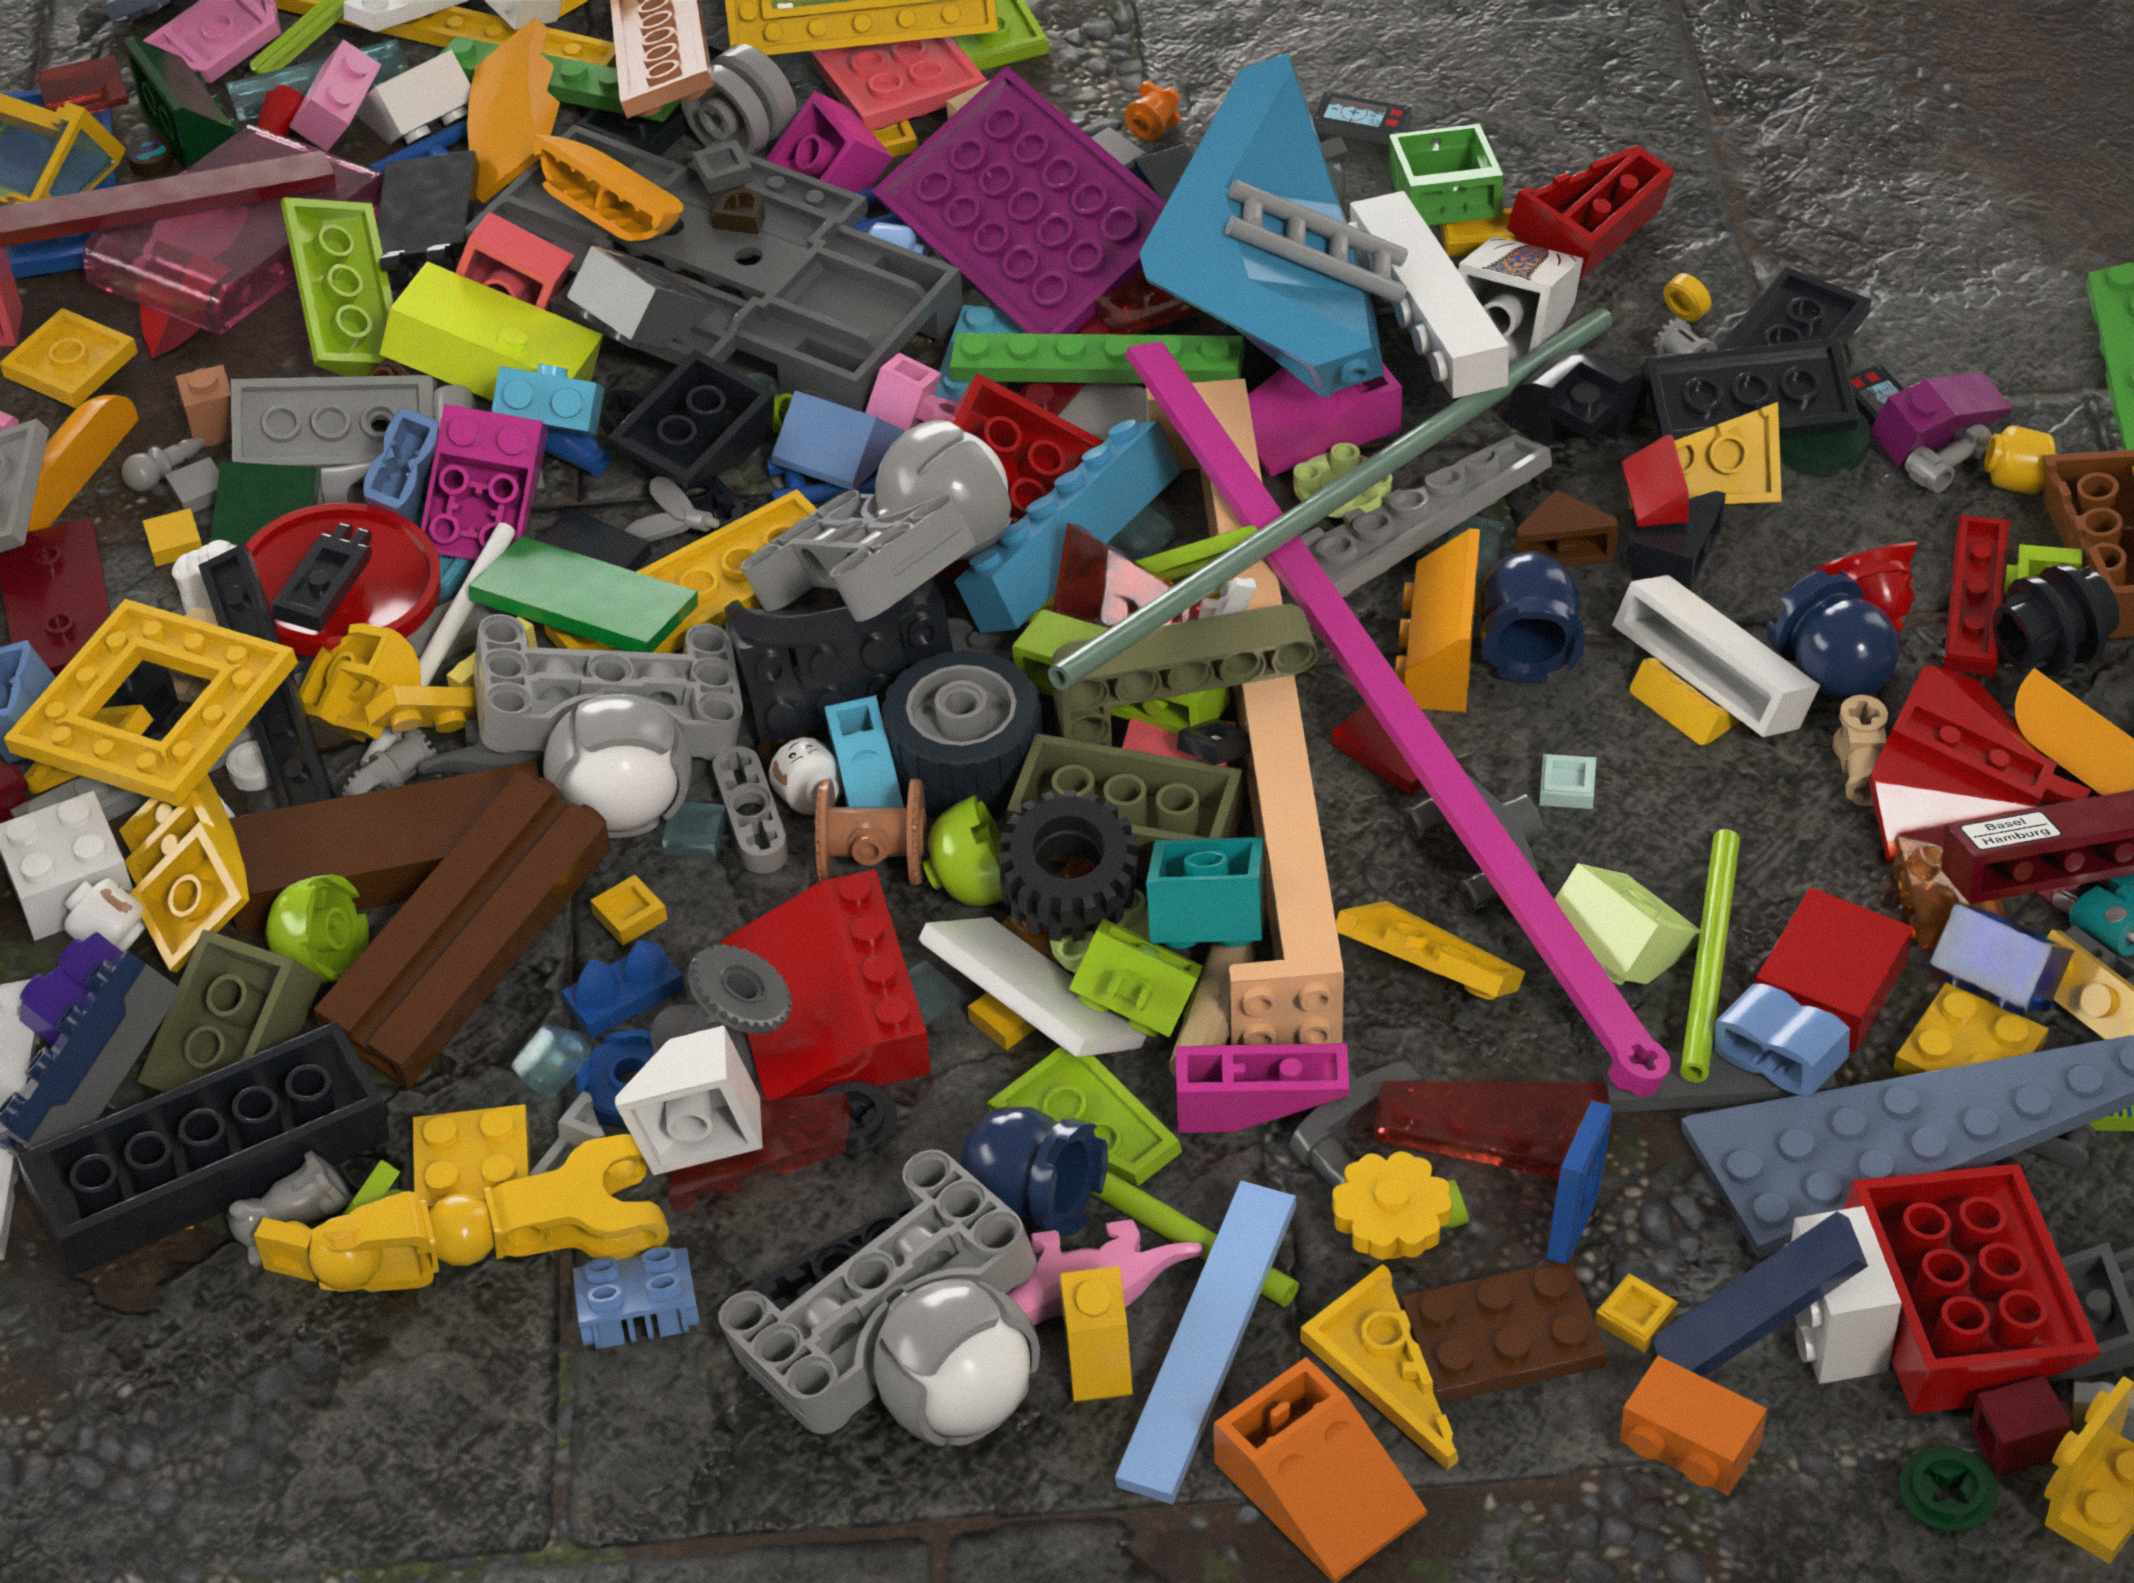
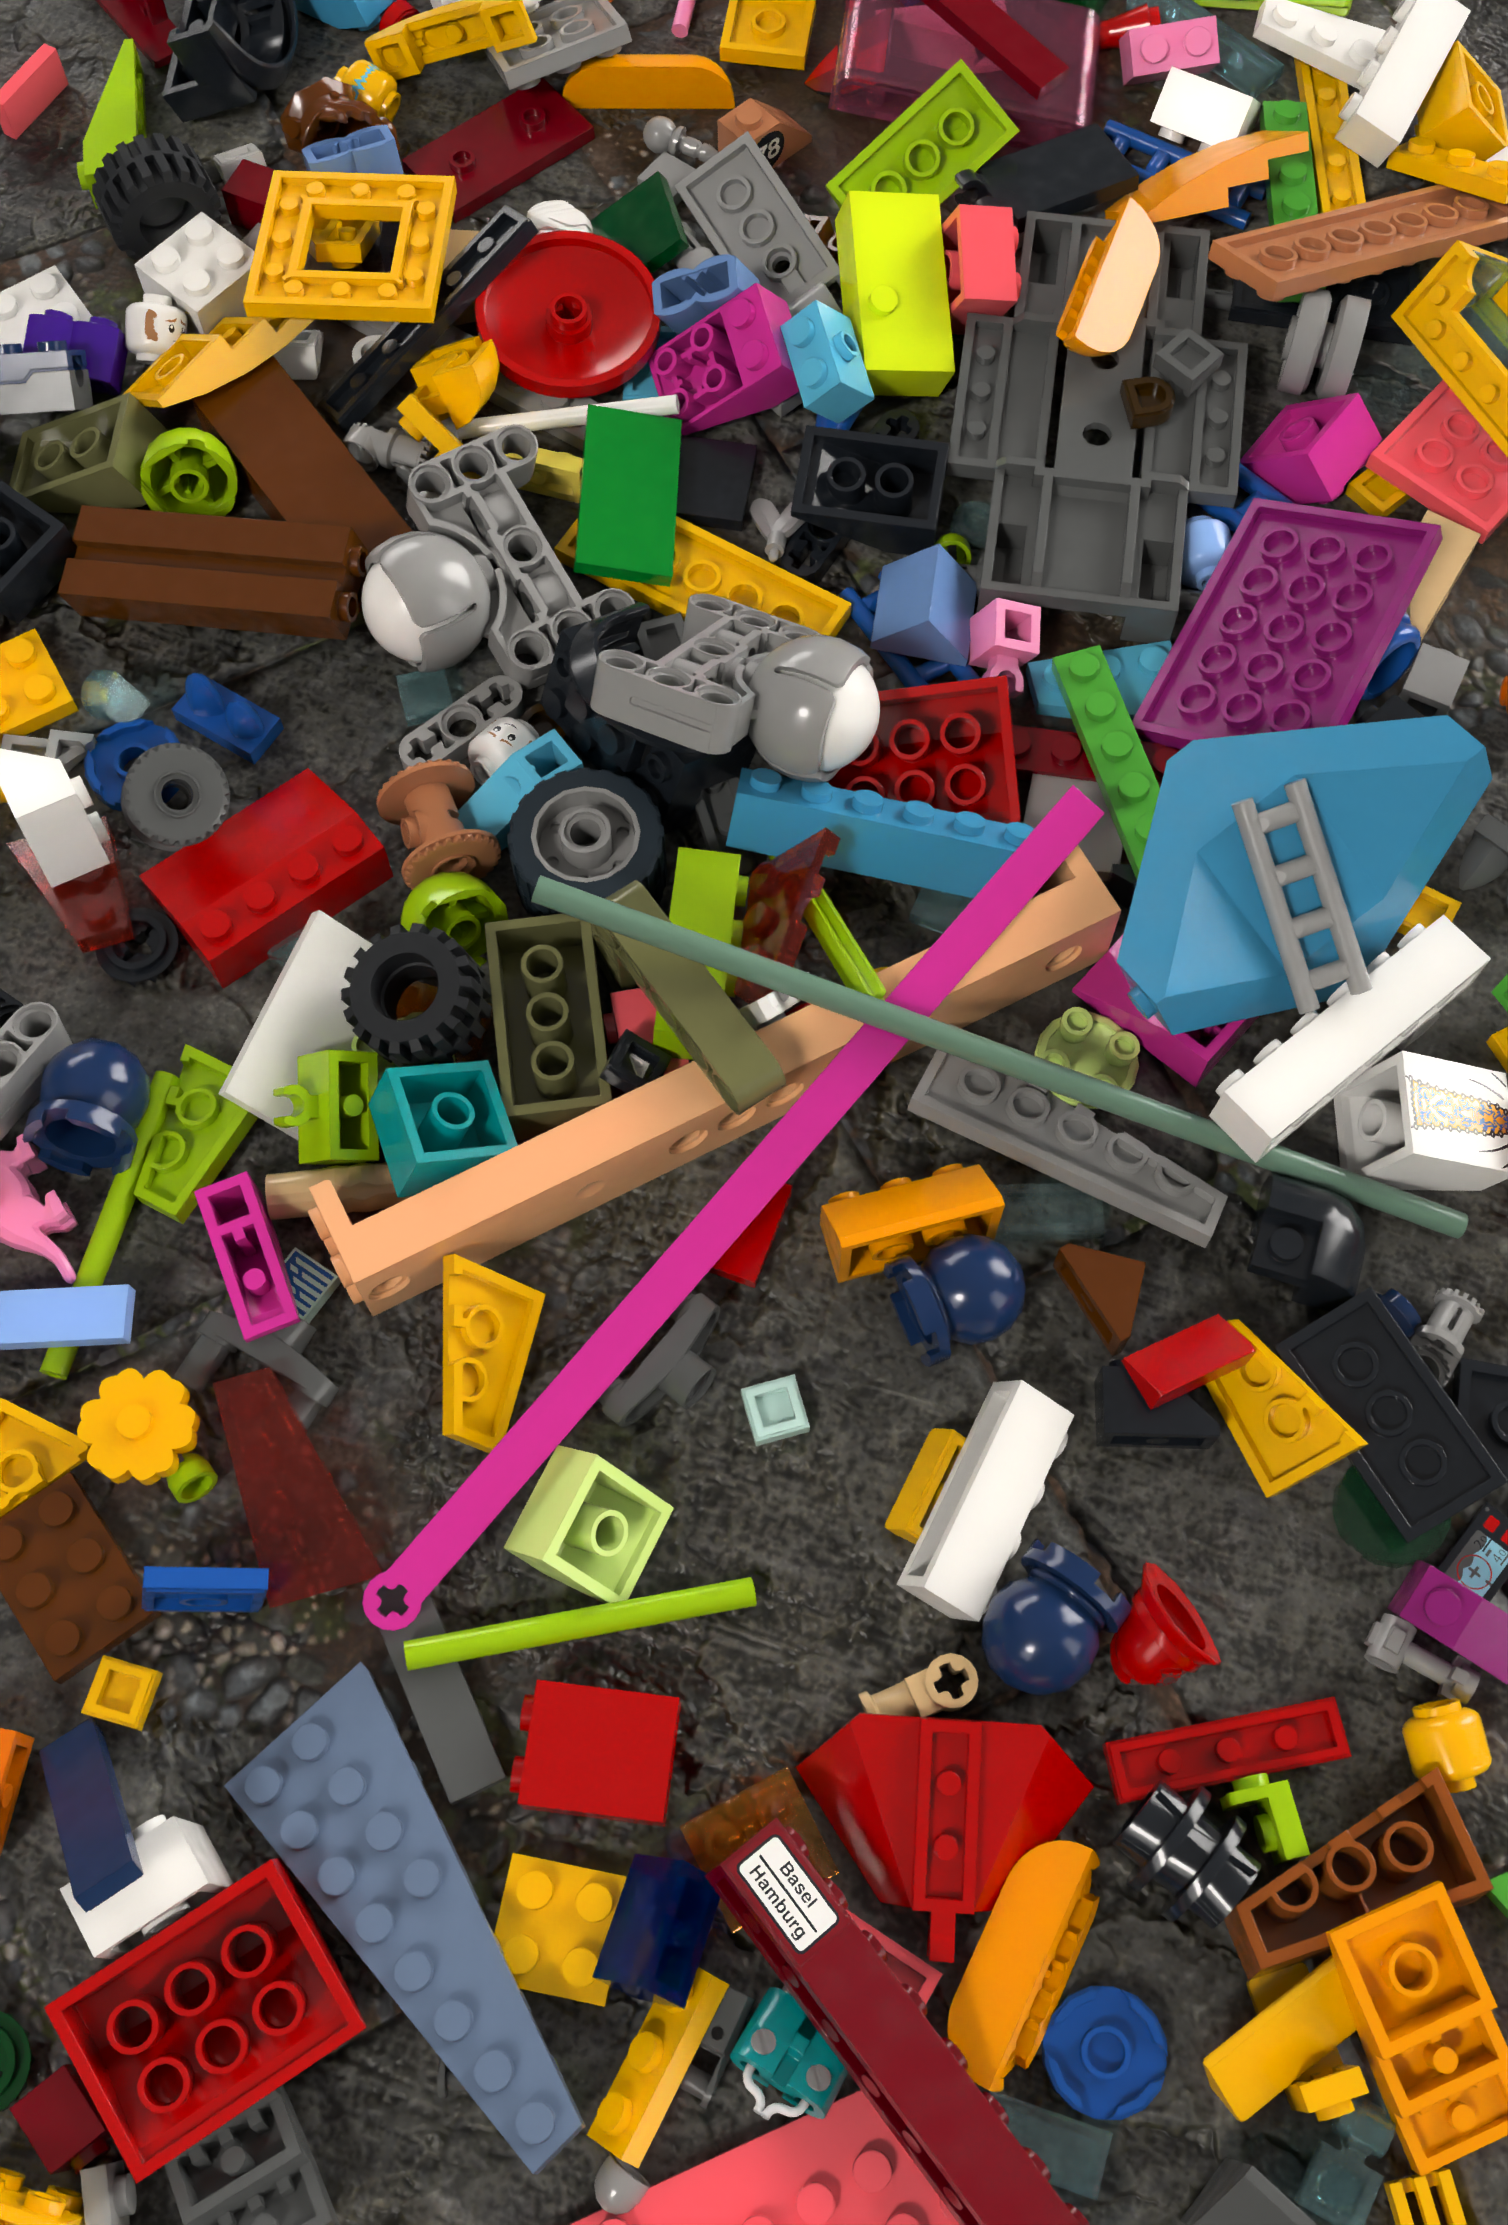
camera: 65 degrees right, 20 degrees up
yellow tile [142,508,202,567] -> none
black hinge [272,523,372,633] -> none
slope [566,245,715,349] -> none
yellow plate [590,874,667,946] -> none
medium blue brick [1715,984,1850,1096] -> none

